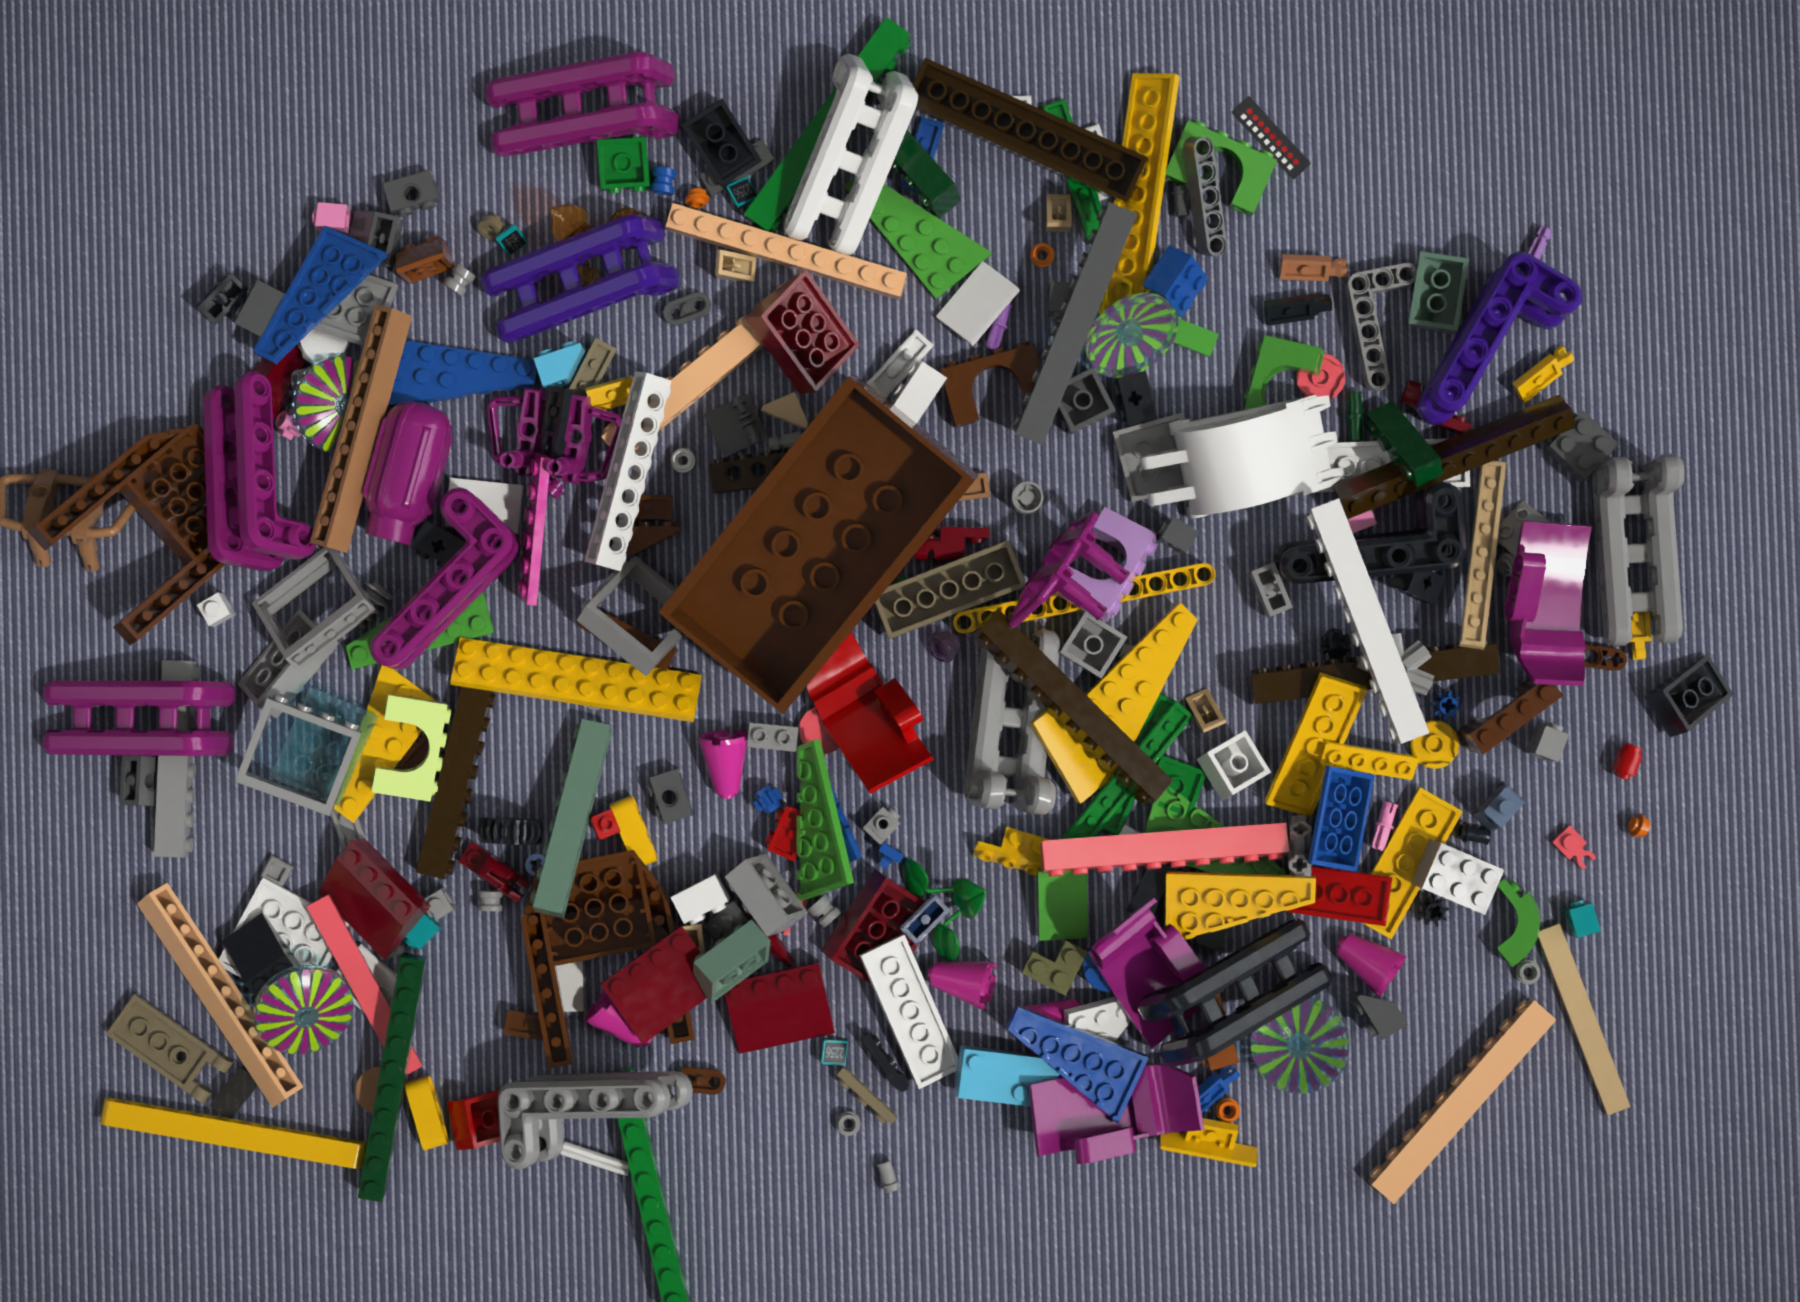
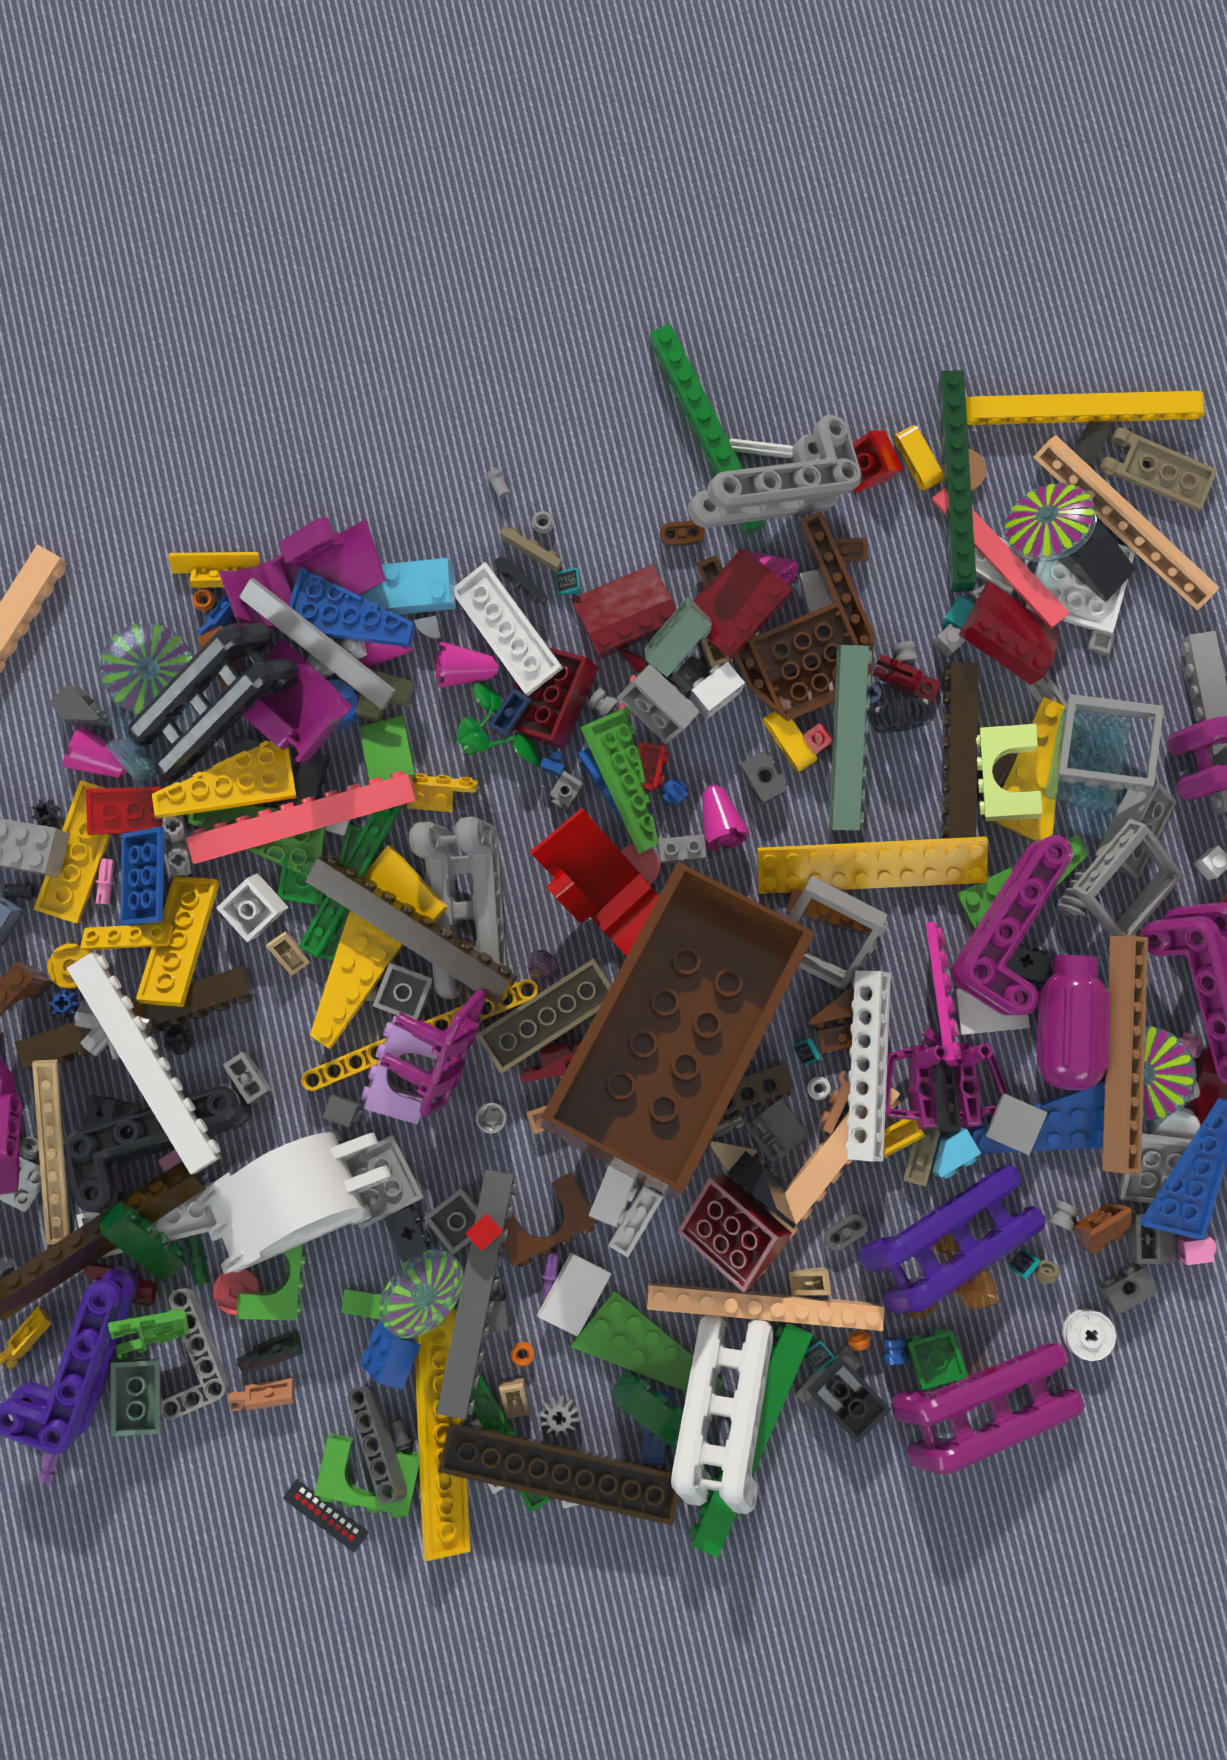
camera: 165 degrees right, 5 degrees down
none -> clear light blue plate [106,737,158,781]
none -> bright green wing [108,1309,189,1361]
none -> light grey tile [239,578,396,709]
none -> white tile [414,615,441,639]
none -> red panel [465,1213,505,1251]
none -> light grey gear [539,1395,579,1438]
none -> black slope [727,1151,796,1229]
none -> slope [793,1038,820,1066]
none -> nougat plate [819,1070,850,1134]
none -> light grey tile [985,1093,1048,1155]
none -> white wheel [1062,1308,1116,1361]

